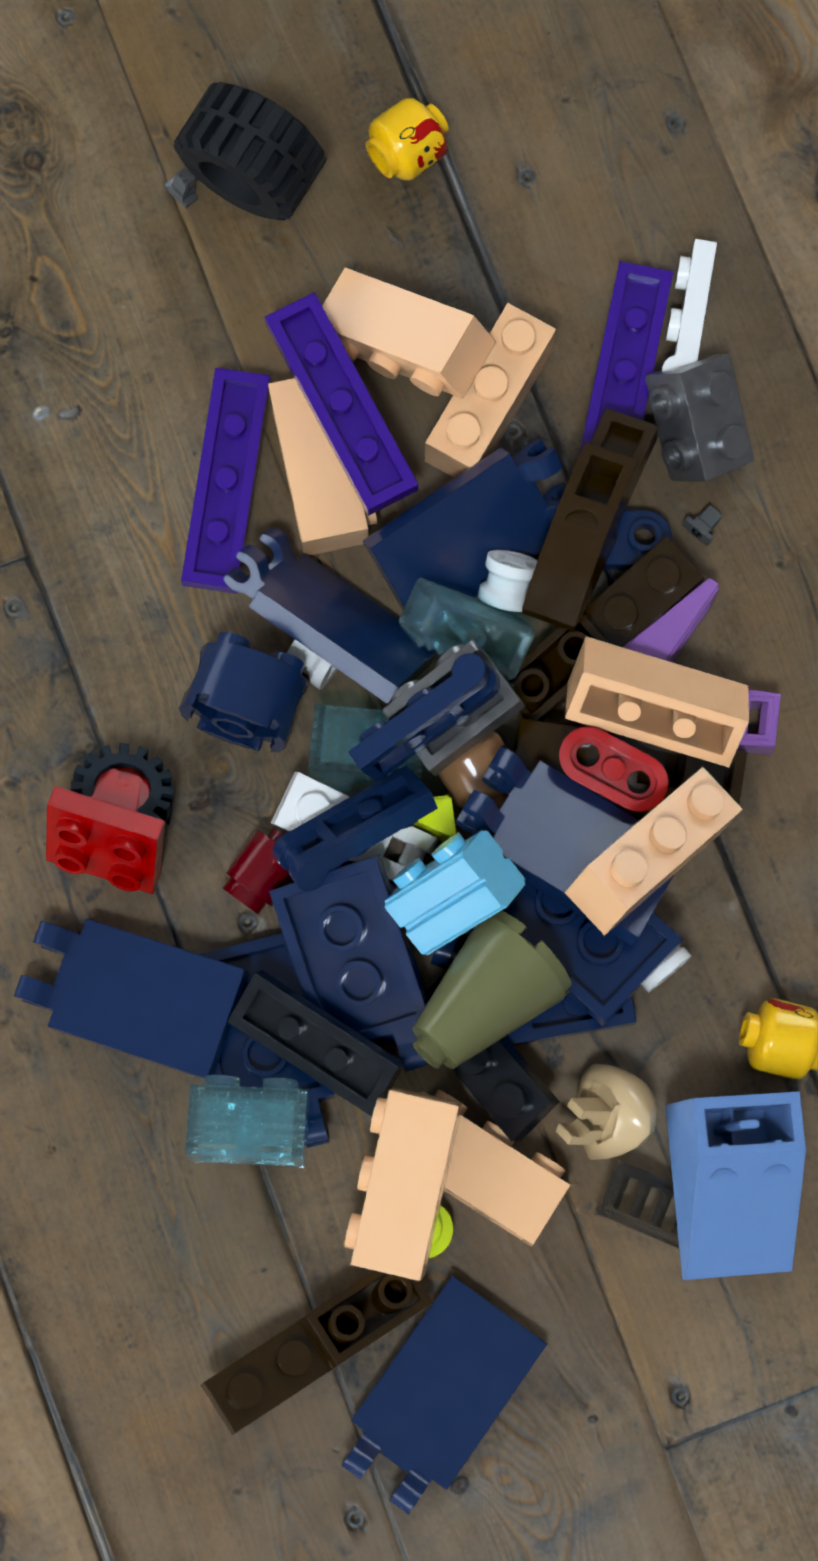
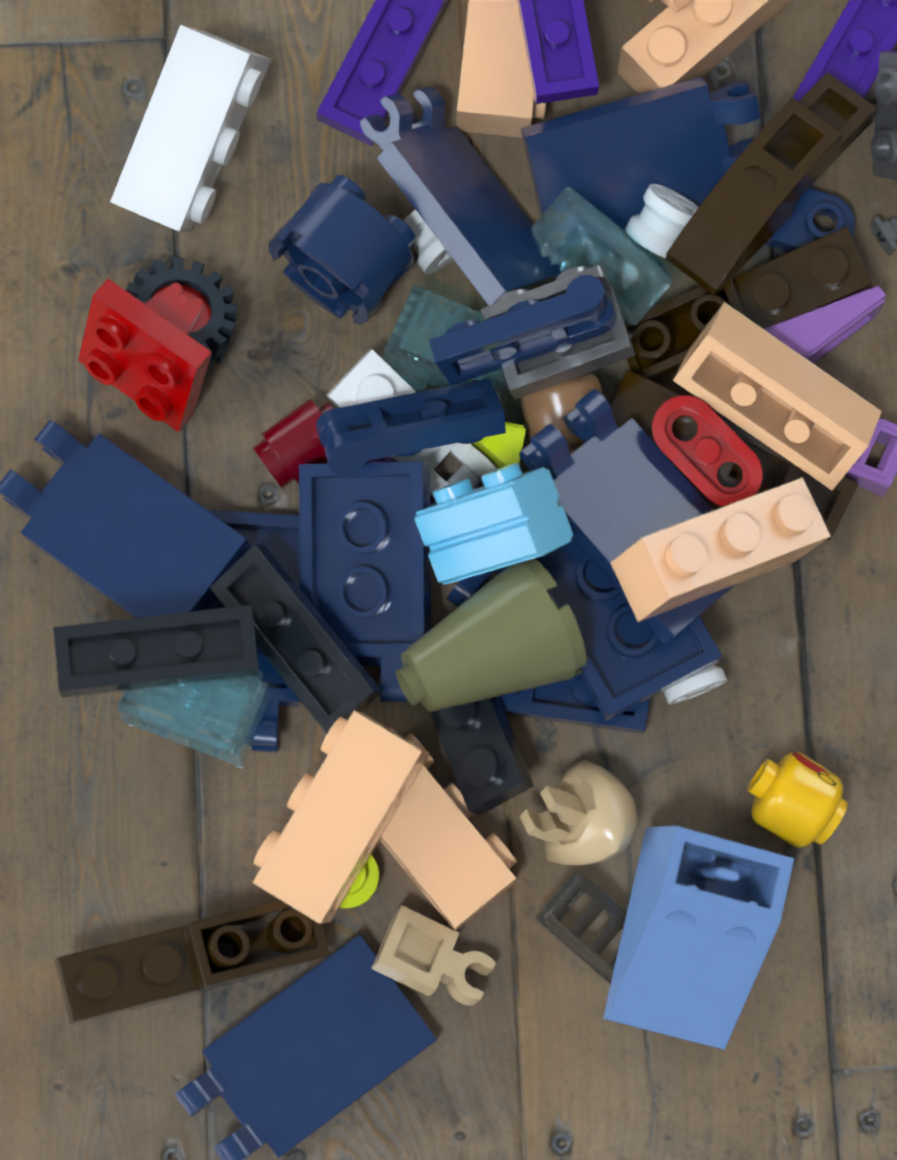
camera: 15 degrees right, 0 degrees up
none -> black plate [53,605,259,698]
none -> white wedge [110,25,272,232]
none -> tan plate [371,905,496,1006]

